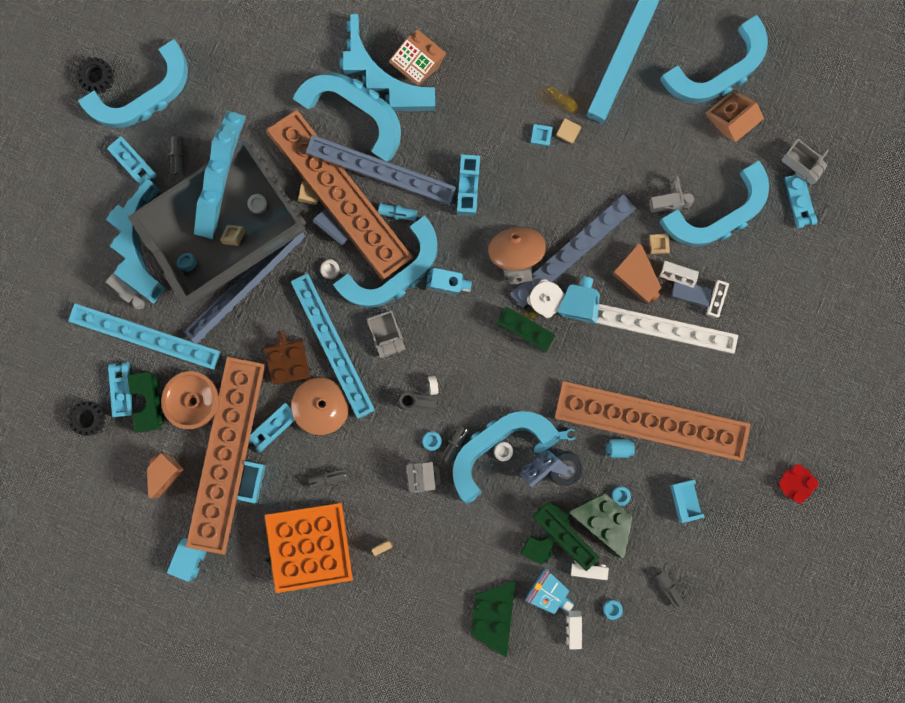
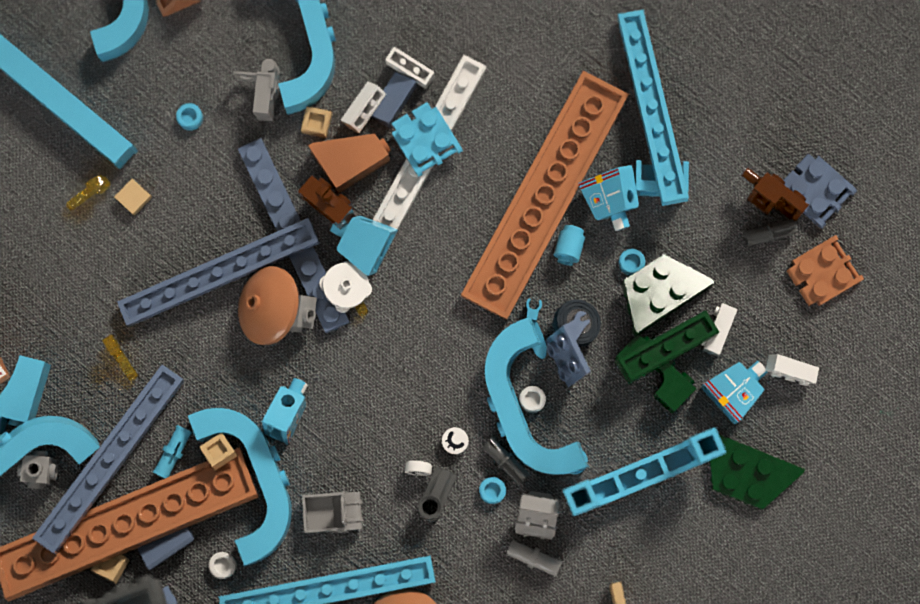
camera: 65 degrees left, 5 degrees down
medium azure arch [457,154,480,217] -> none
dark green arch [495,306,556,353] -> none
medium azure tile [530,124,553,147] -> none
medium azure tile [603,600,623,620] -> none
red piece [779,464,819,503] -> none
none -> light grey brick [17,451,58,490]
none -> clear yellow bar [102,334,138,381]
none -> sand blue plate [117,218,320,327]
none -> medium azure tile [176,103,203,130]
none -> tan plate [200,433,237,471]
none -> reddish brown plate [298,175,355,230]
none -> medium azure plate [392,102,463,177]
none -> white tile [442,427,469,455]
none -> light grey pin [506,540,562,577]
none -> medium azure arch [563,428,726,516]
none -> medium azure torso [578,165,639,231]
none -> medium azure plate [617,10,689,206]
none -> reddish brown plate [741,167,809,222]
none -> sand blue plate [784,154,857,229]
none -> nougat plate [787,235,864,306]

